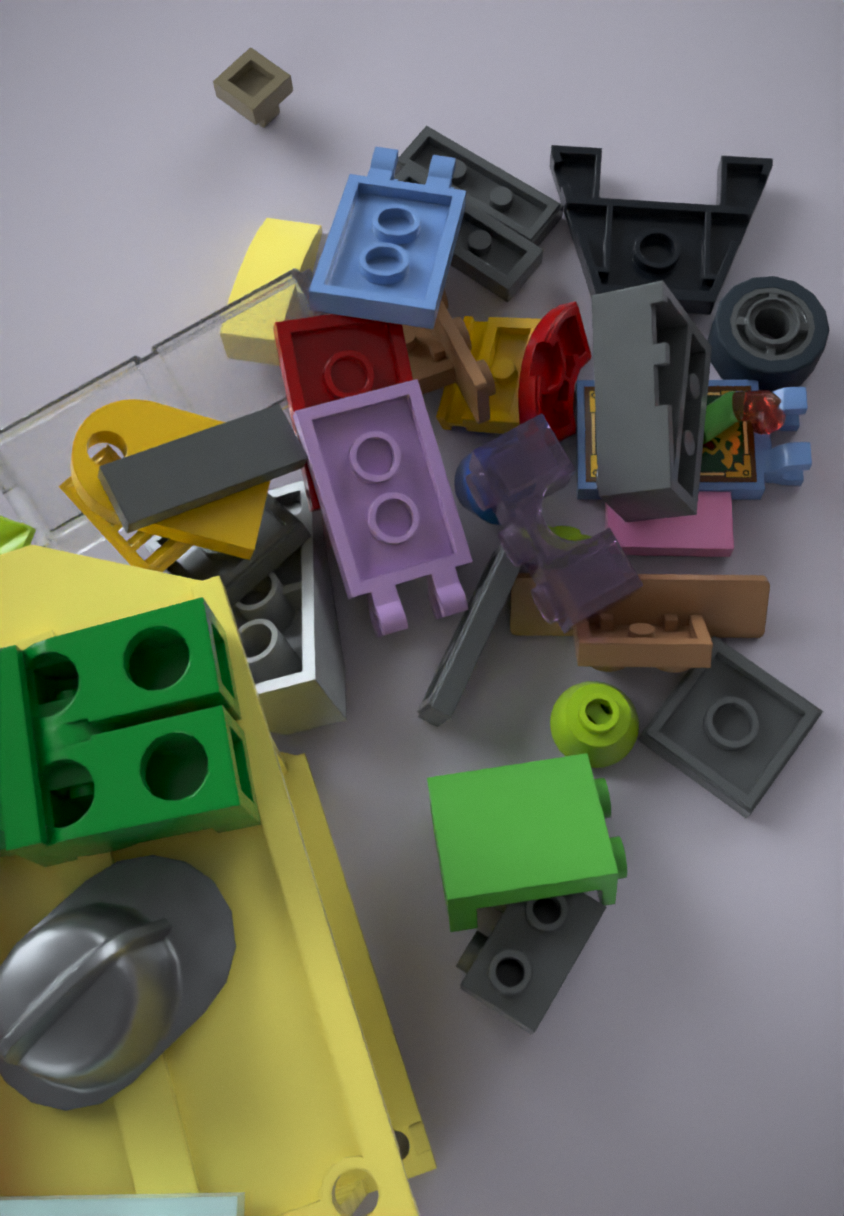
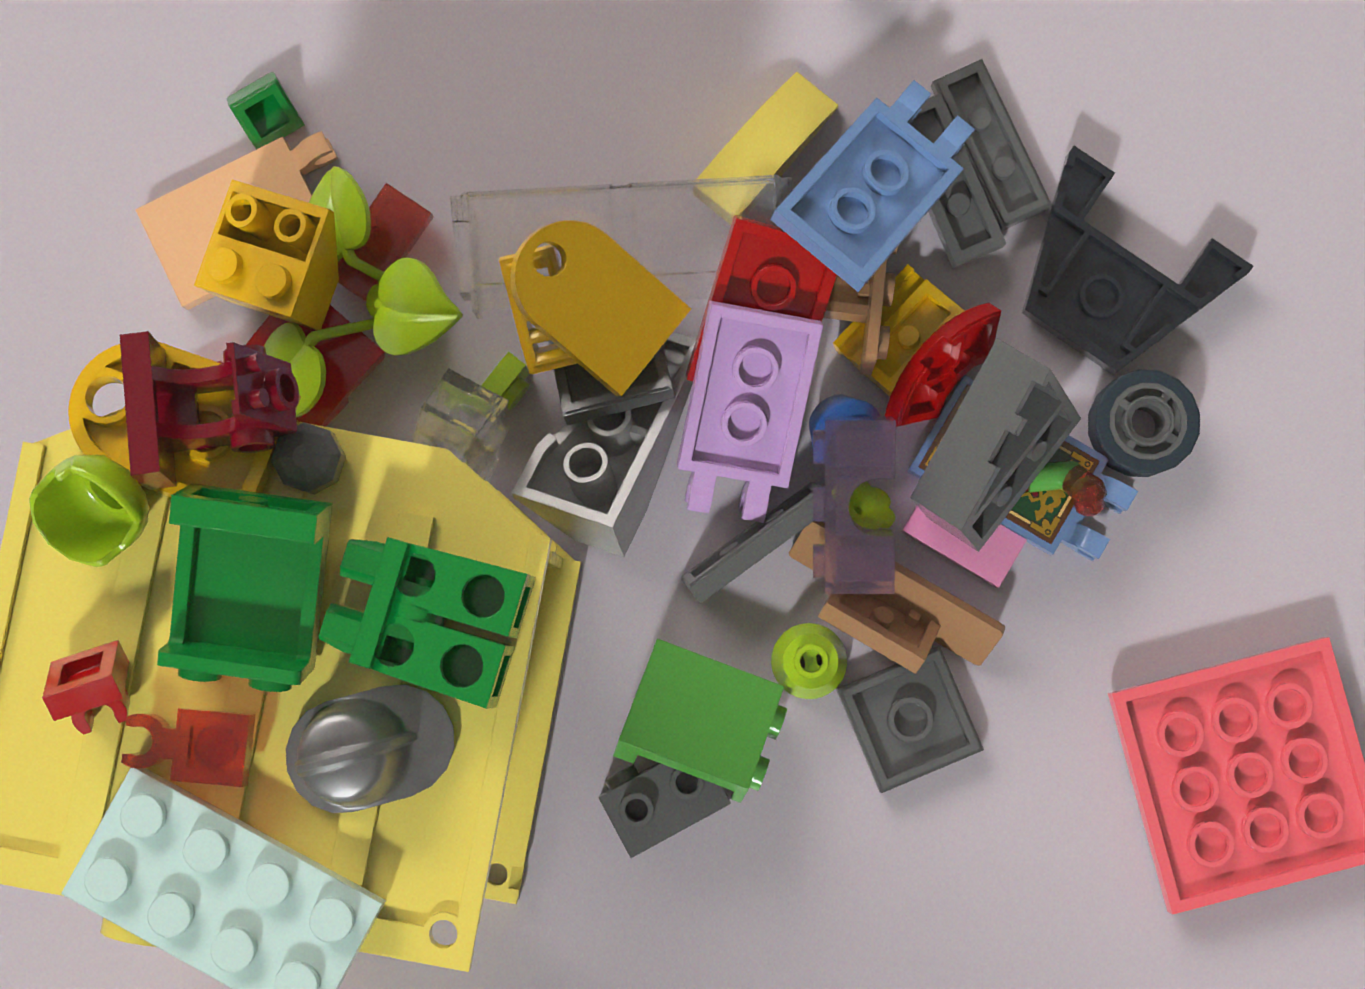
camera: 30 degrees right, 15 degrees up
dark grey tile [98,404,308,534] -> none

